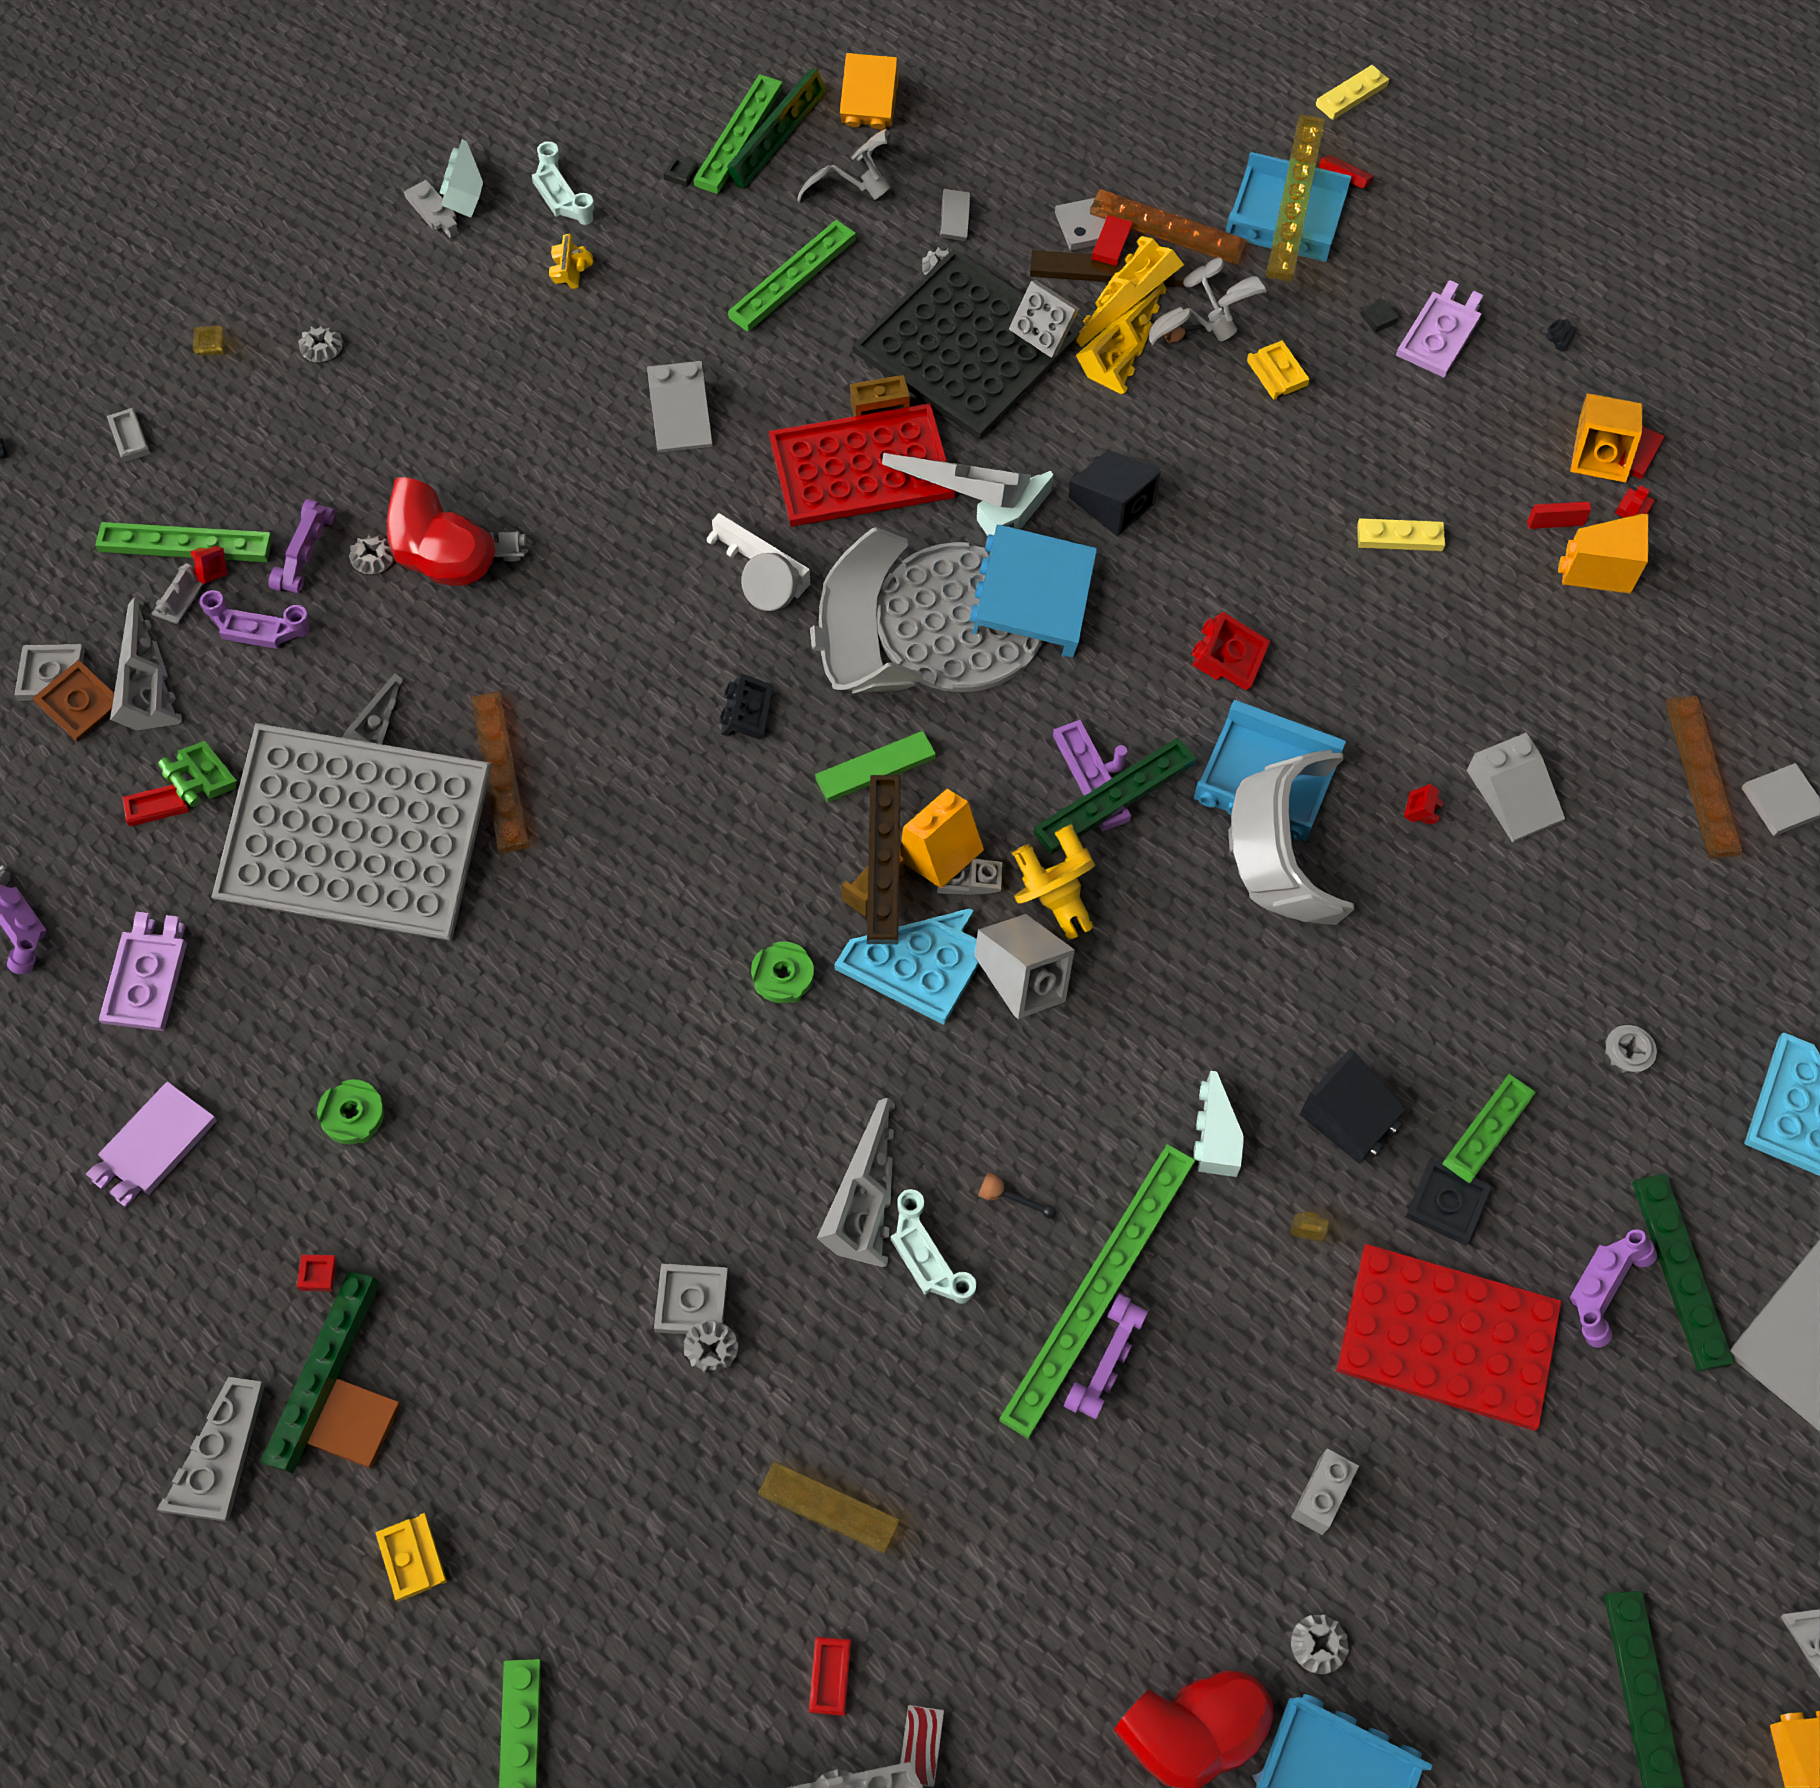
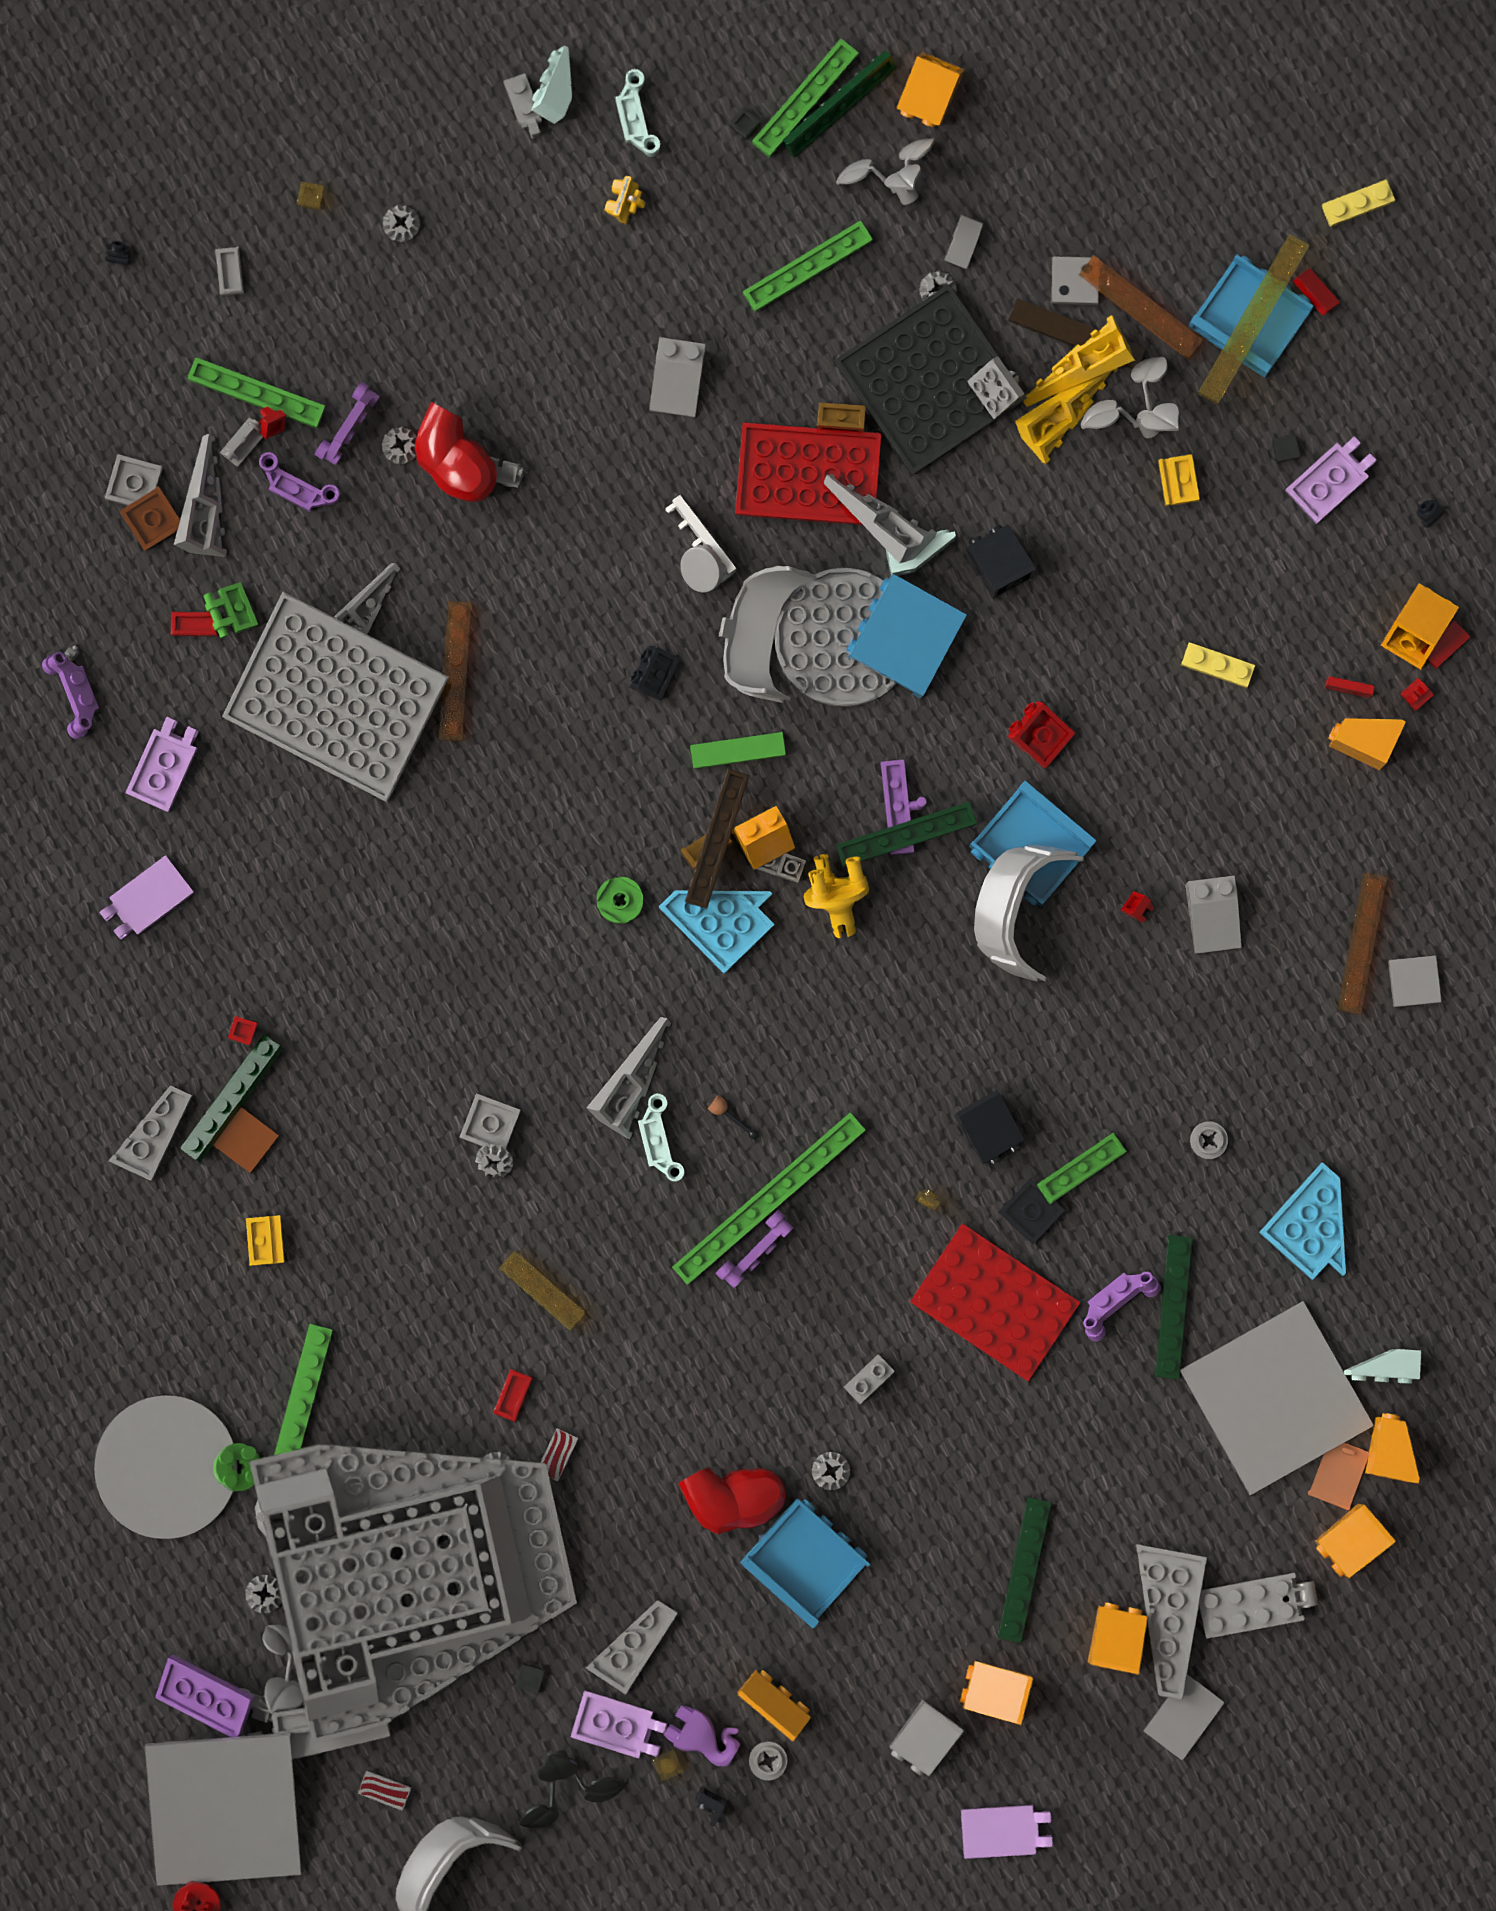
camera: 15 degrees right, 20 degrees up
bright green plate [317,1079,385,1145] -> none
light grey slope [974,914,1074,1019] -> none
red tile [1092,215,1133,266] -> none
light aqua slope [1193,1071,1244,1177] -> none

